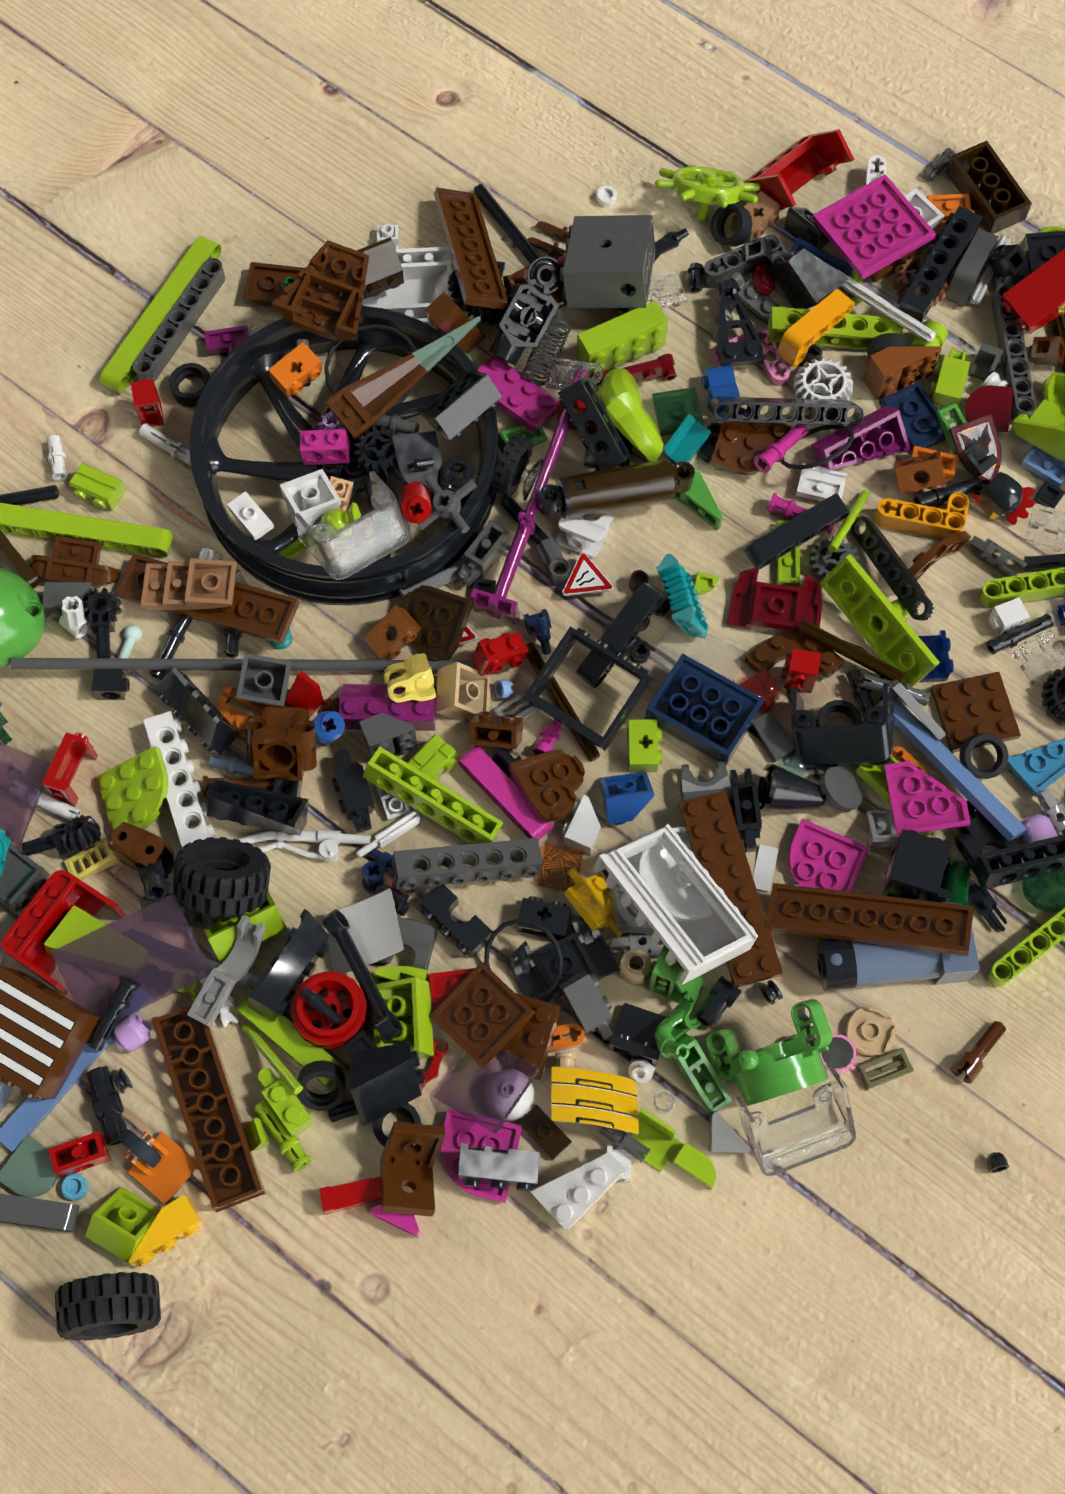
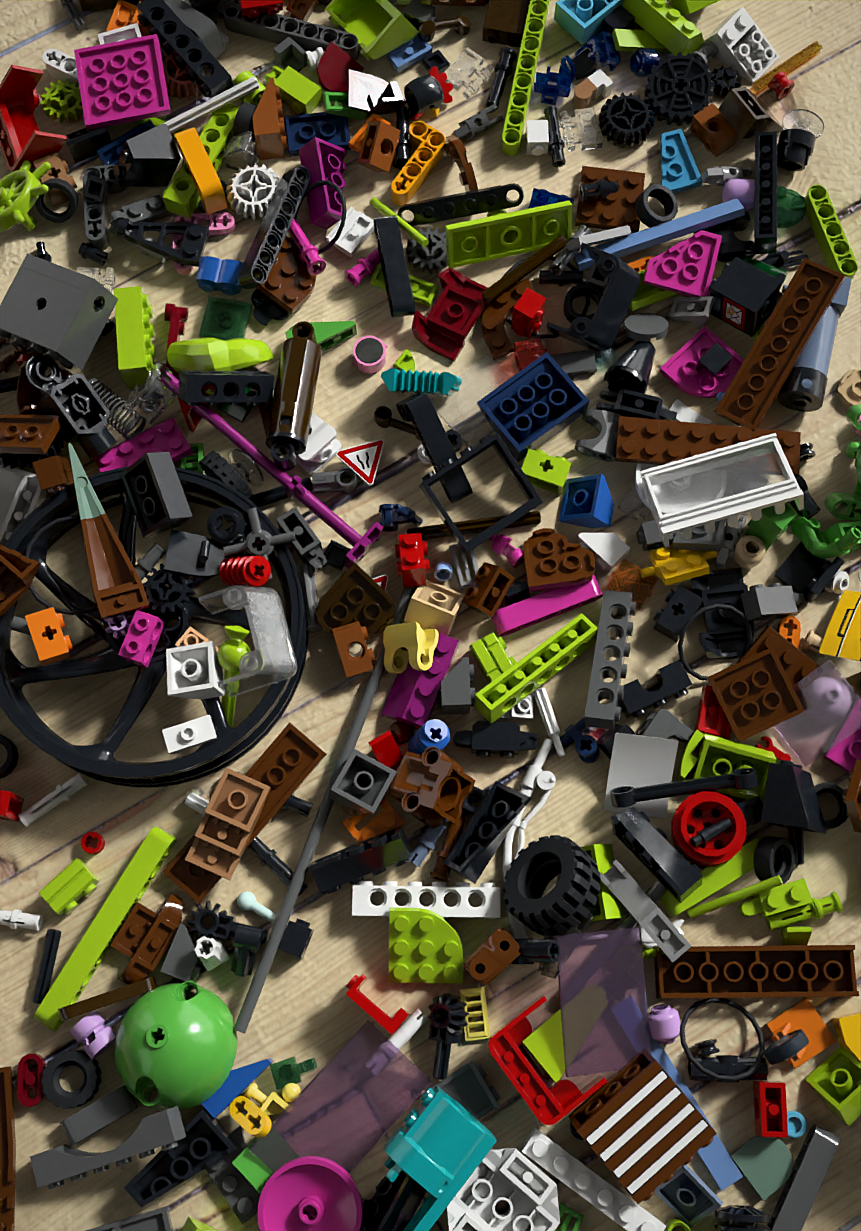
camera: 70 degrees left, 5 degrees up
black pin [87,975,141,1051] -> none
teal panel [663,414,711,463] -> none
dark red plate [752,264,775,296] -> none
none -> lime gear [41,79,84,124]
none -> red bush [81,832,105,855]
none -> clear slope [223,131,259,171]
none -> black piece [231,925,263,977]
none -> piece [352,336,388,374]
none -> black piece [579,179,620,203]
none -> black piece [680,998,765,1081]
none -> black panel [695,343,733,375]

